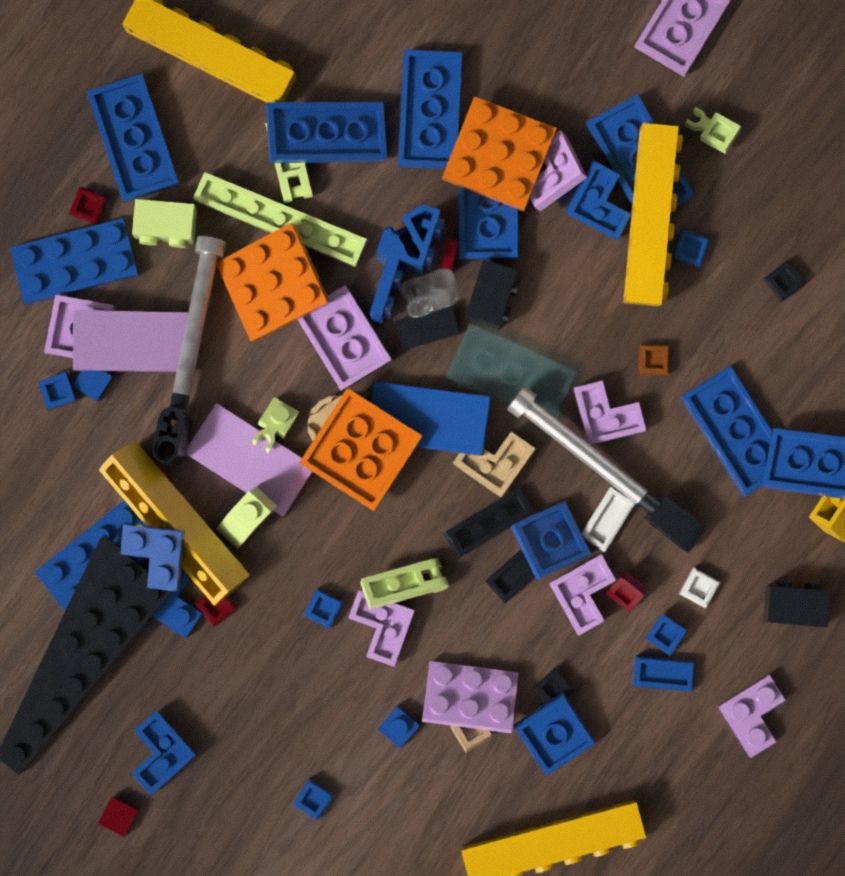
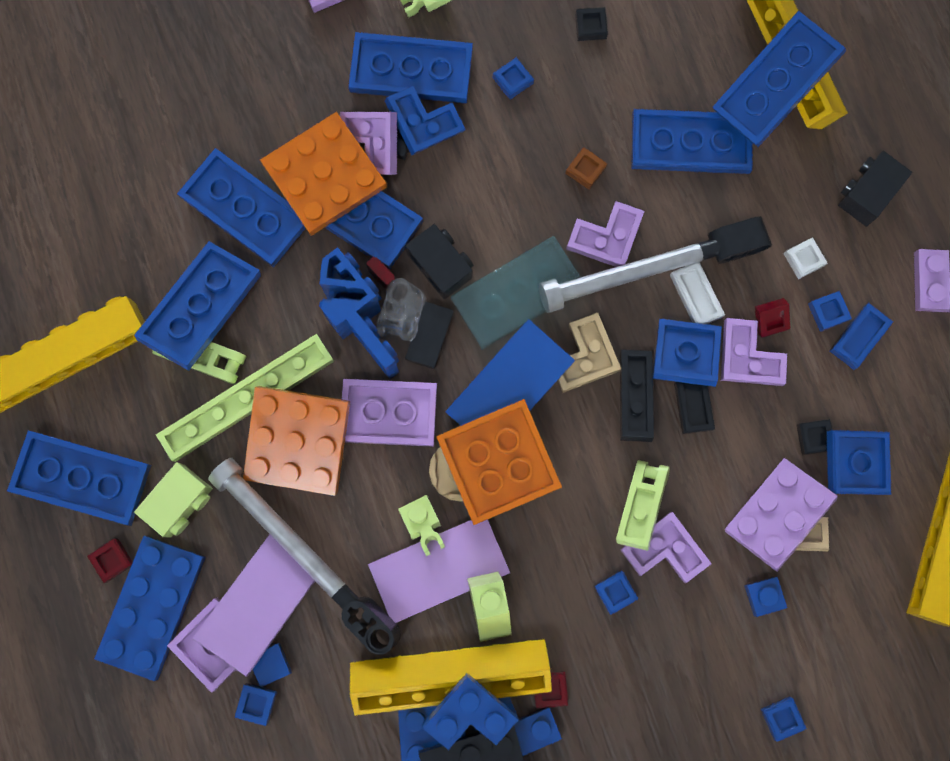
camera: 60 degrees left, 5 degrees down
yellow brick [623,123,683,307] -> none

